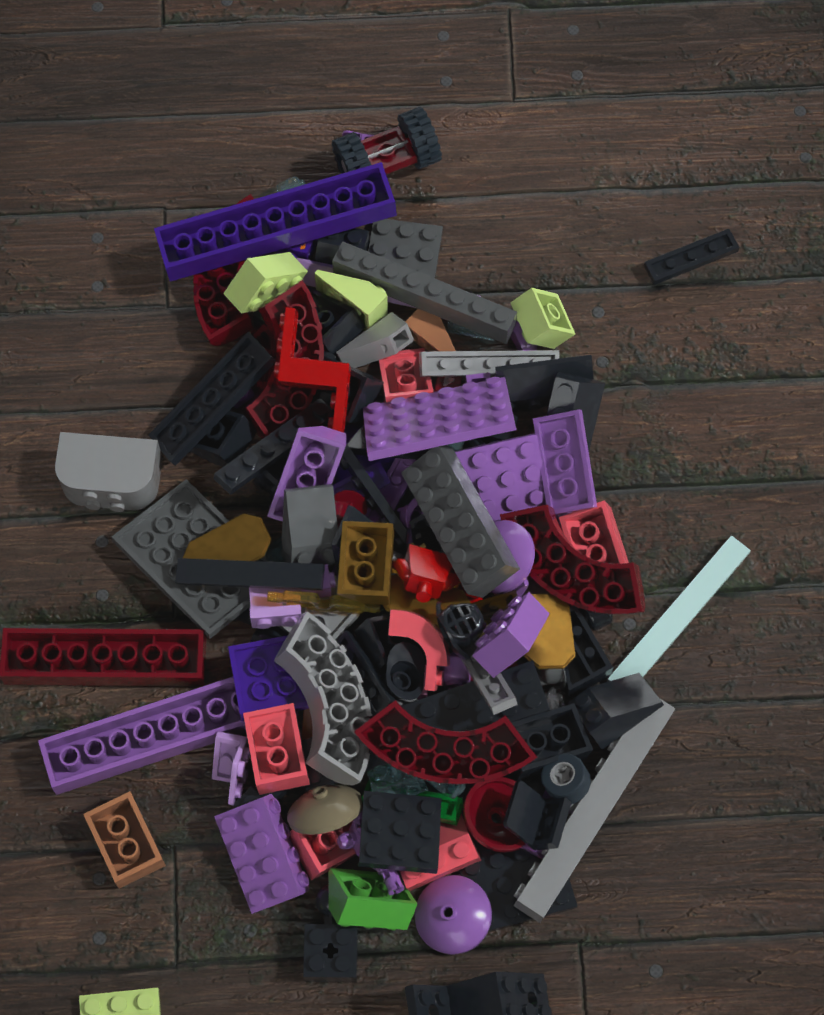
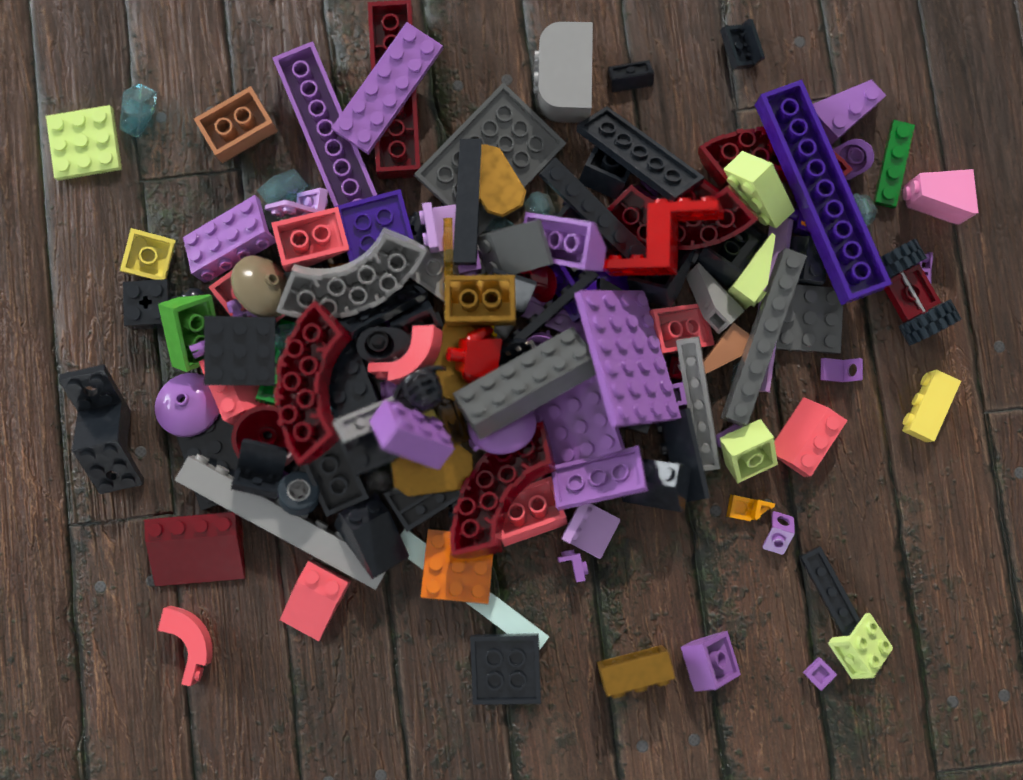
camera: 85 degrees right, 15 degrees up
none -> clear light blue slope [119,83,157,138]
none -> light yellow slope [120,228,176,280]
none -> dark red slope [144,512,245,586]
none -> coral arch [158,606,213,686]
none -> clear light blue slope [256,169,309,204]
none -> coral slope [280,560,352,641]
none -> medium lavender plate [331,22,443,155]
none -> orange plate [420,529,493,604]
none -> black plate [470,633,541,705]
none -> clear light blue head [524,192,555,216]
none -> medium lavender bracket [557,549,588,582]
none -> lavender bracket [561,504,620,559]
none -> pearl gold brick [597,645,675,698]
none -> black slope [607,60,654,93]
none -> medium lavender slope [681,631,741,692]
none -> black bracket [720,19,765,70]
none -> light orange slope [726,495,775,521]
none -> medium lavender bracket [763,511,795,555]
none -> coral slope [774,397,848,477]
none -> medium lavender plate [803,657,837,691]
none -> medium lavender wedge [813,80,886,145]
none -> medium lavender bracket [821,358,863,382]
none -> yellowish green bracket [828,613,893,679]
none -> medium lavender piece [833,139,874,181]
none -> green plate [873,120,915,209]
none -> bright pink slope [902,169,978,224]
none -> light yellow brick [902,369,961,442]

